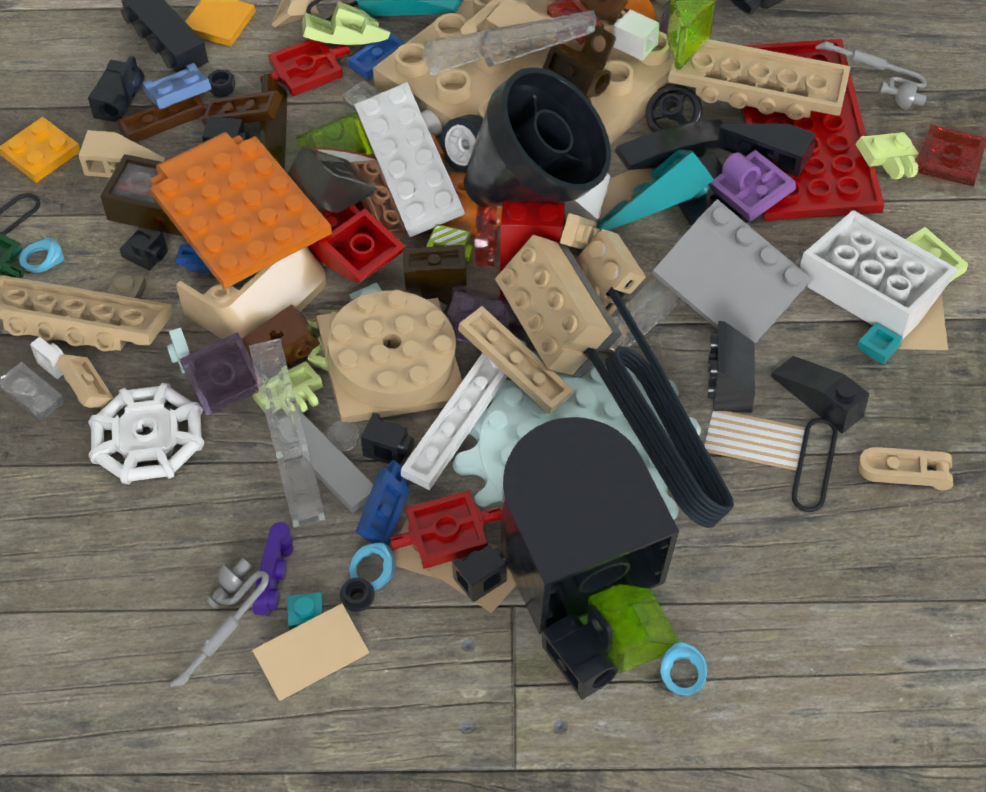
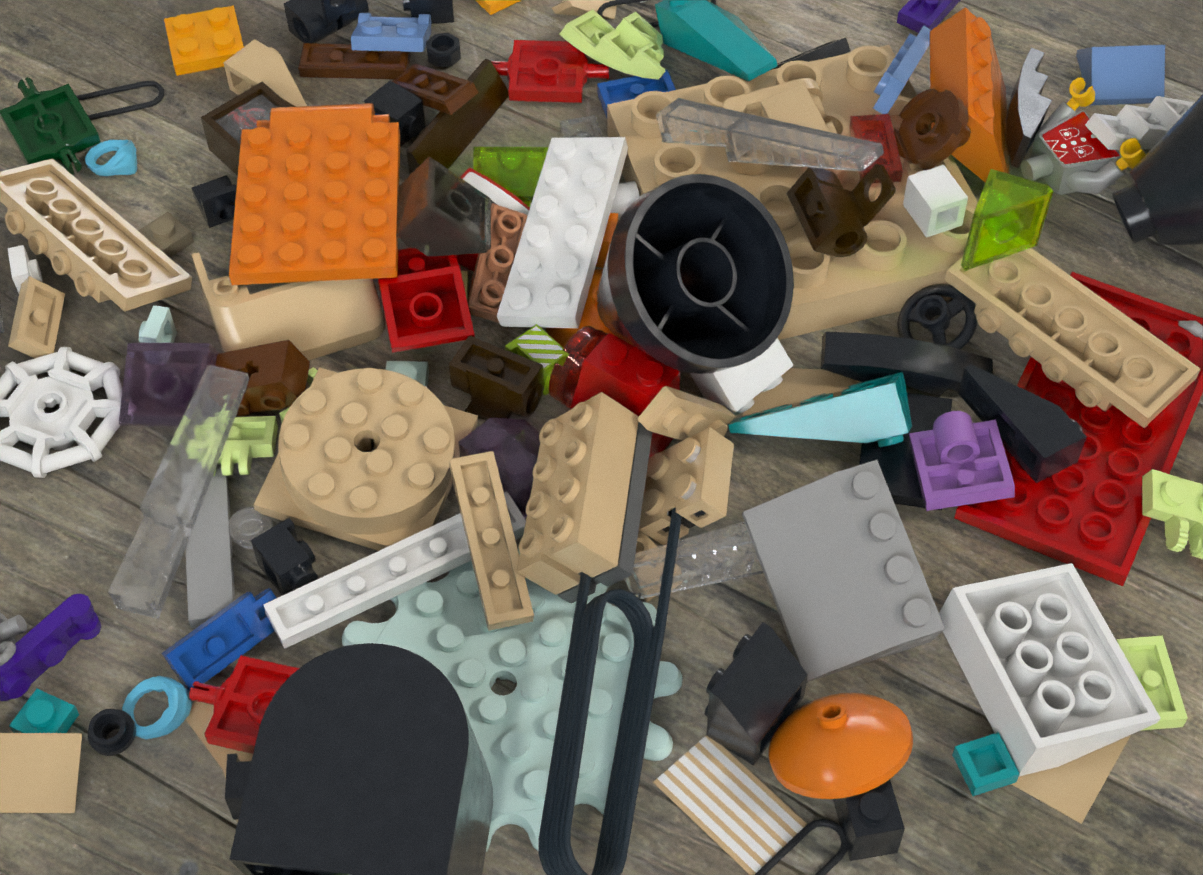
camera: 30 degrees right, 0 degrees up
none -> orange dish [769,693,913,799]

